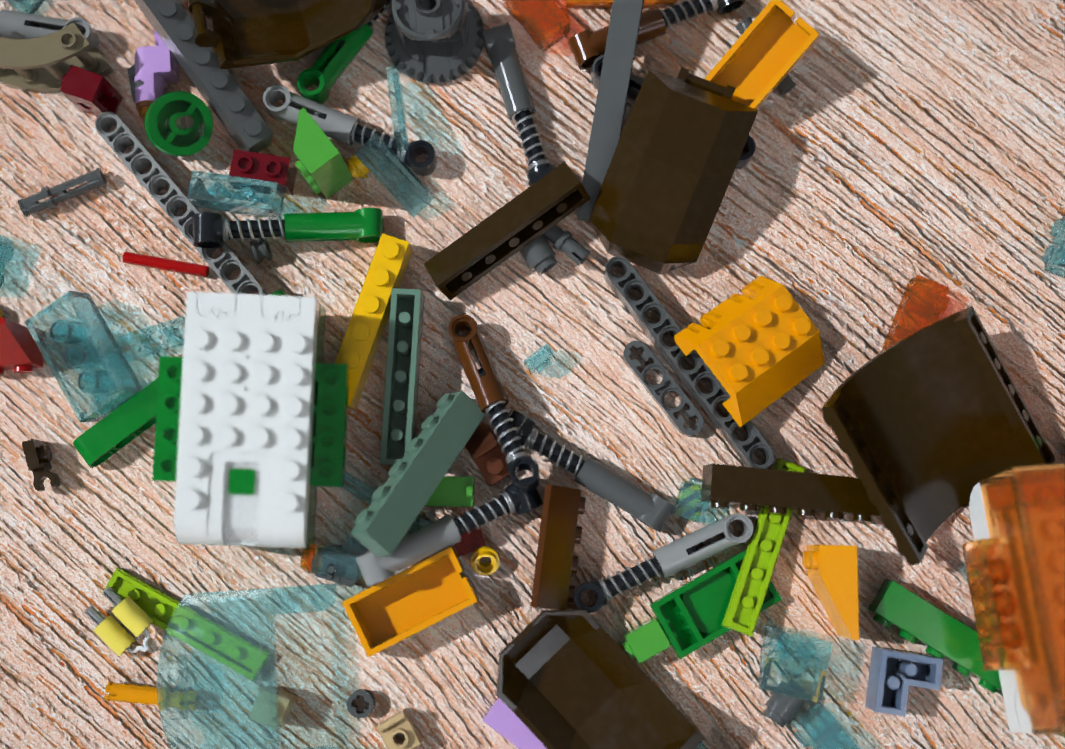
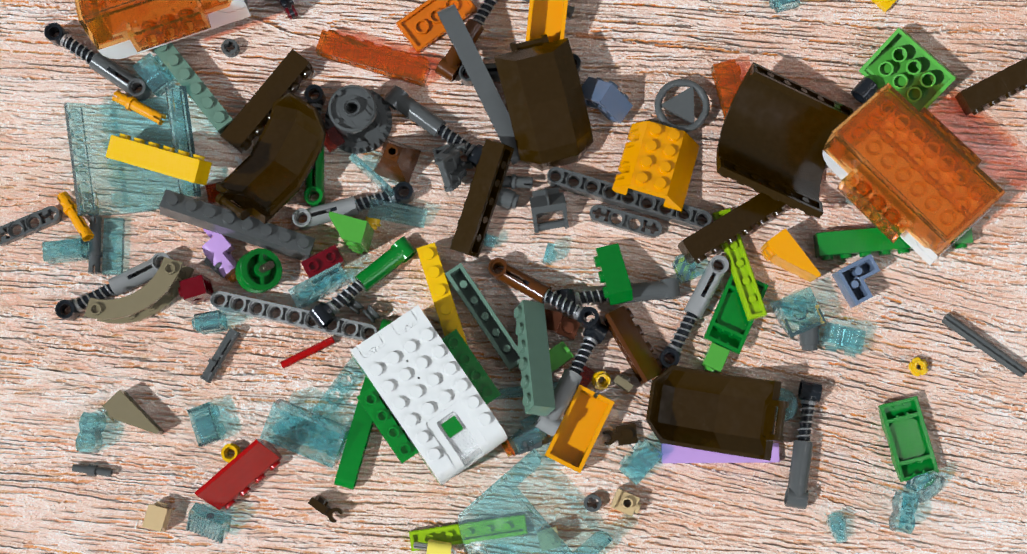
camera: 35 degrees left, 0 degrees up
none -> clear light blue brick [192,310,228,335]
none -> clear red plate [324,126,346,153]
none -> dark grey bush [362,304,381,324]
none -> reddish brown slope [373,138,421,183]
none -> dark grey piece [432,143,473,192]
none -> clear light blue plate [483,234,499,248]
none -> dark grey piece [529,187,569,234]
none -> sand blue brick [582,77,633,124]
none -> green brick [593,243,633,305]
none -> dark brown plate [603,424,638,446]
none -> dark tan plate [613,374,634,393]
none -> clear light blue brick [619,439,663,485]
none -> dark grey piece [654,79,710,133]

